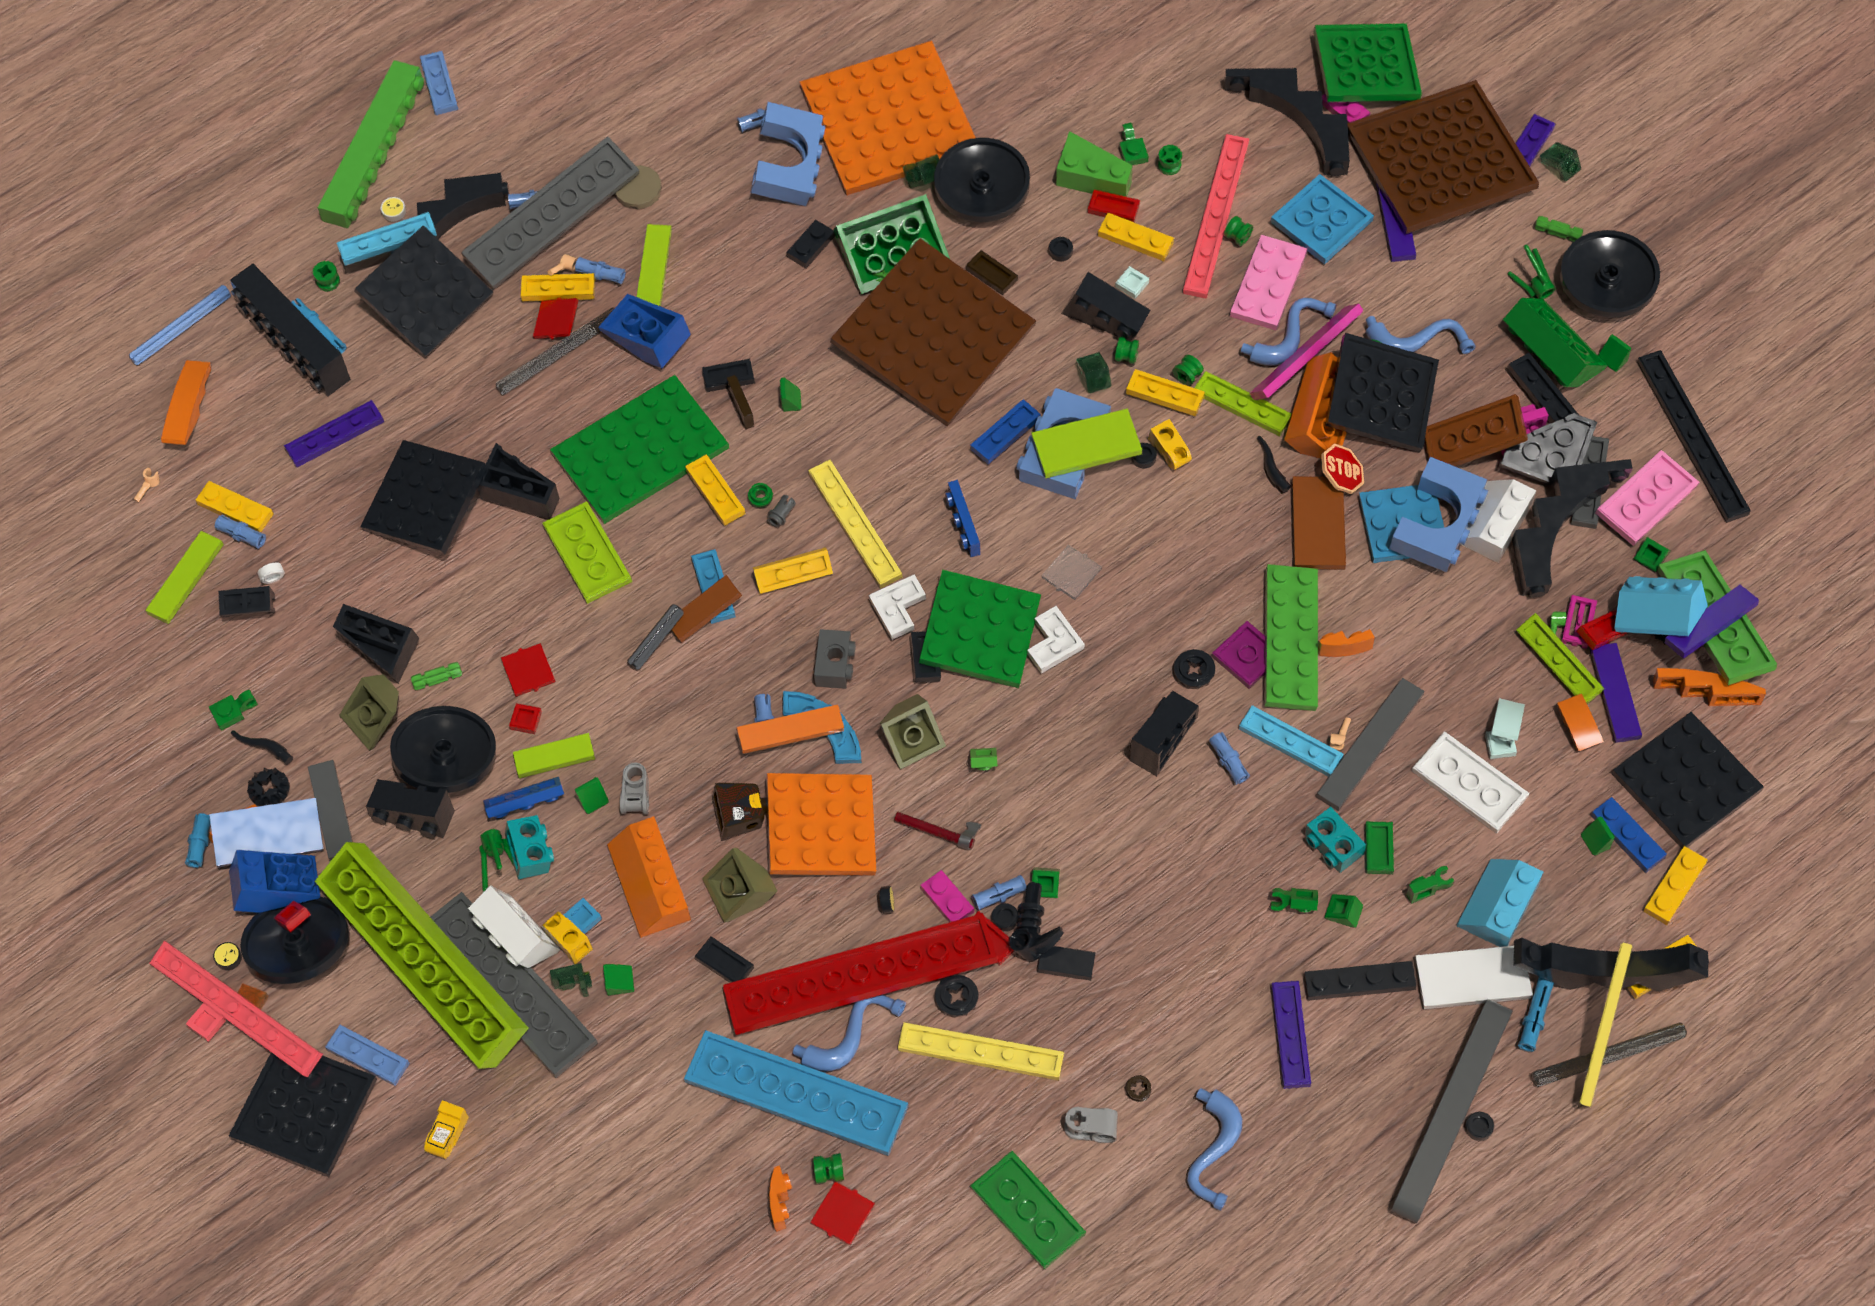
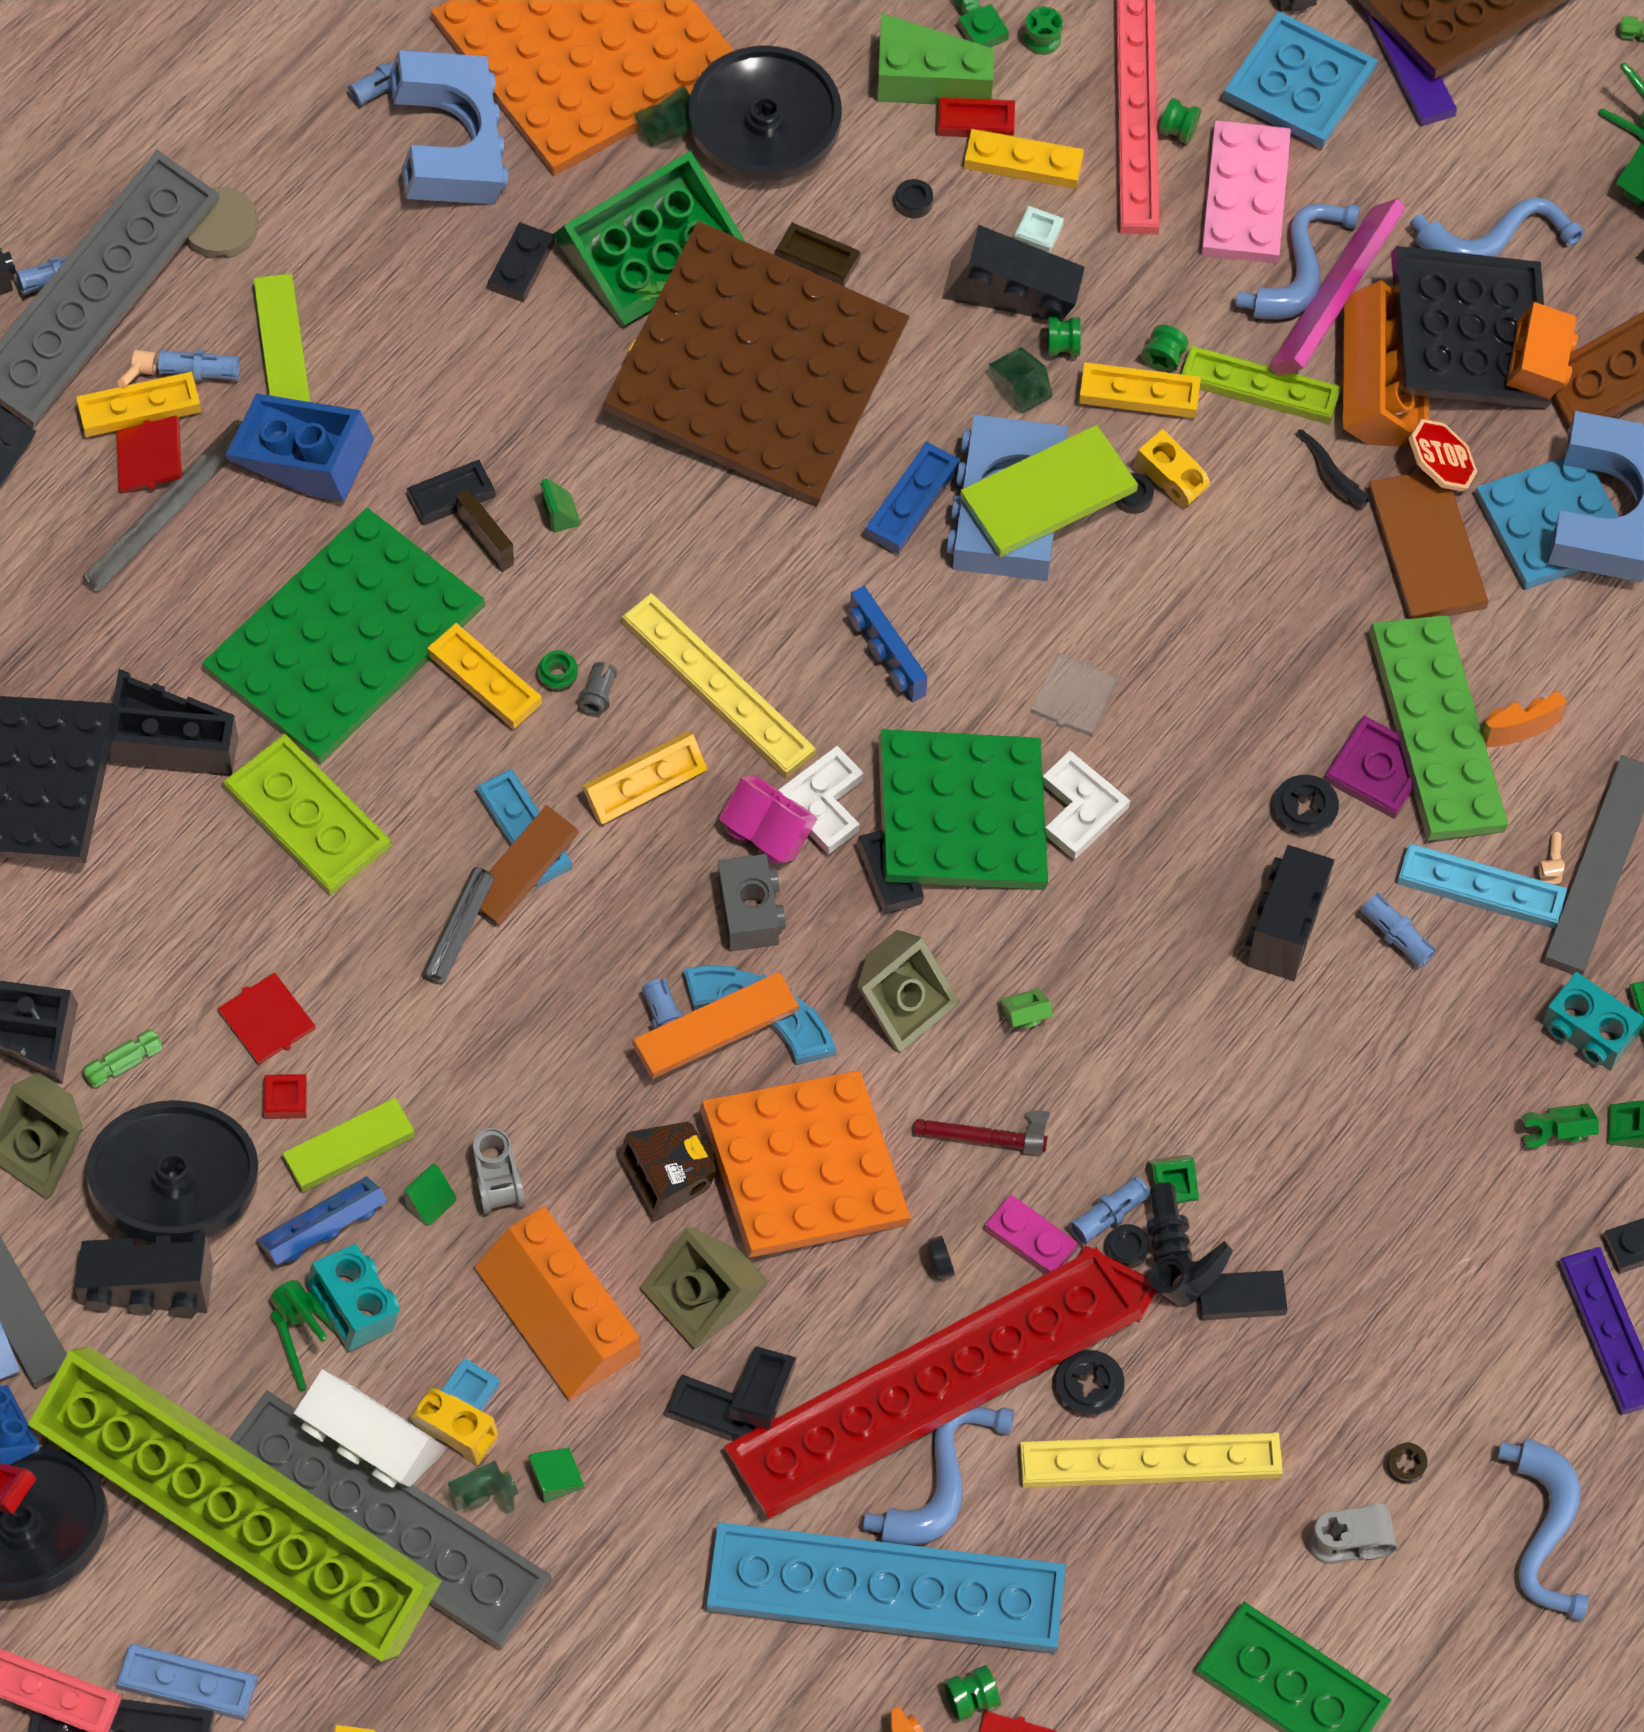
camera: 20 degrees left, 0 degrees up
none -> dark pink brick [719,775,817,864]
none -> black tile [729,1346,796,1430]
none -> orange brick [1506,302,1578,400]

